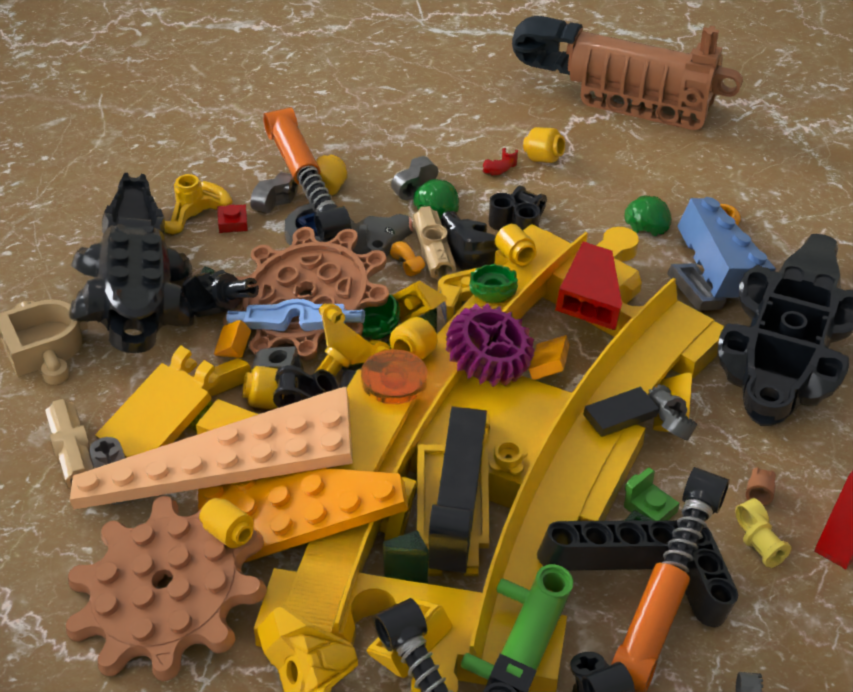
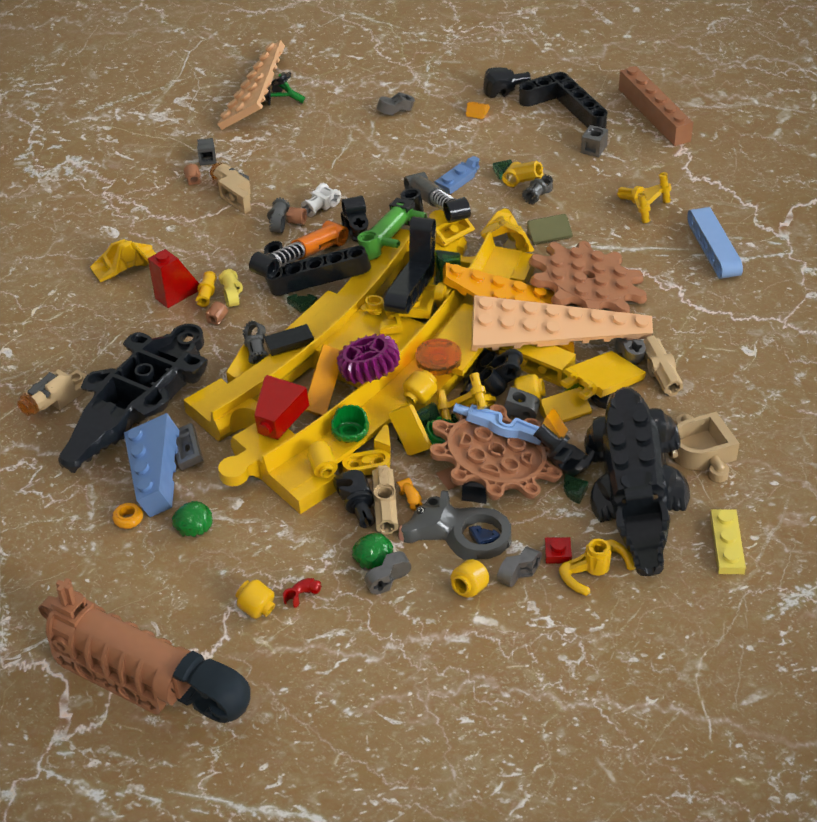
camera: 170 degrees left, 0 degrees up
yellow brick [199,498,254,548] -> none
piece [263,107,352,241] -> none
black piece [488,185,547,231] -> none
bright green bracket [624,467,680,521] -> none
none -> yellow pin [196,271,217,307]
none -> light yellow plate [710,509,746,574]

